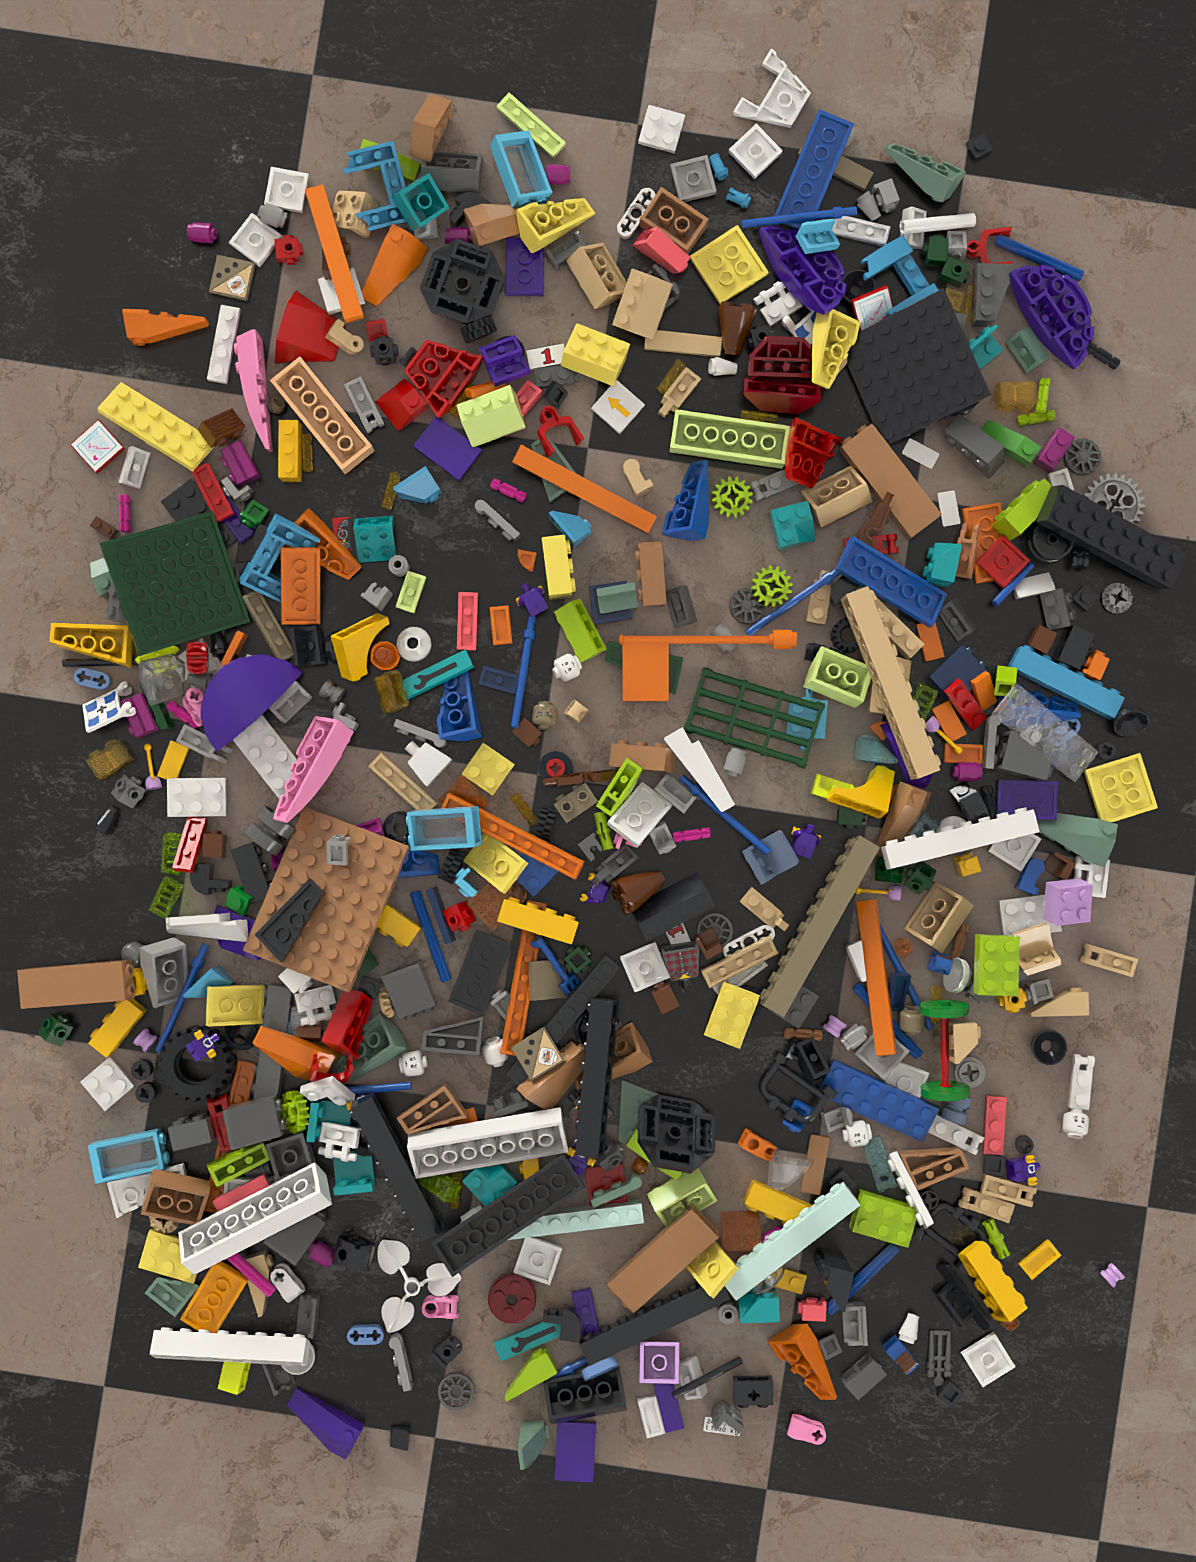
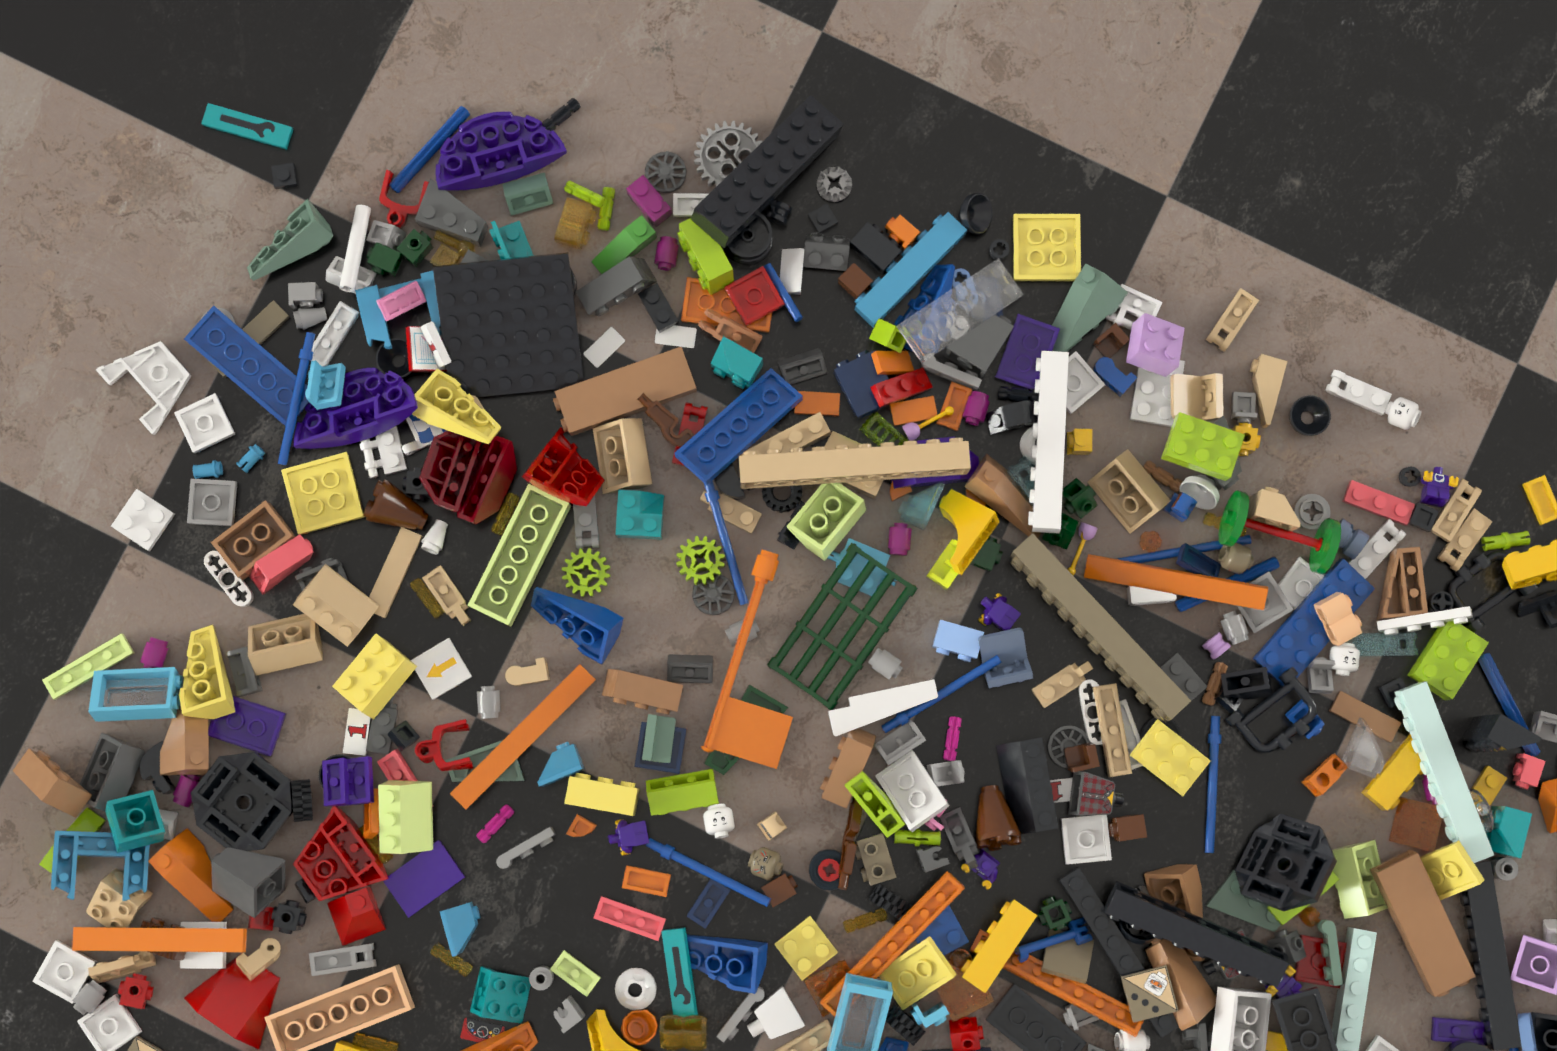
camera: 75 degrees left, 5 degrees down
none -> tan hinge [88,951,156,983]
none -> teal tile [201,103,294,150]
none -> dark grey slope [211,847,285,918]
none -> bright pink plate [376,281,426,321]
none -> white tile [420,321,451,368]
none -> light grey brick [477,686,501,719]
none -> black plate [638,283,679,333]
none -> magenta brick [654,236,679,271]
none -> magenta brick [888,523,912,556]
none -> light blue brick [932,620,984,662]
none -> blue bar [1205,716,1222,853]
none -> light nougat brick [1314,592,1362,646]

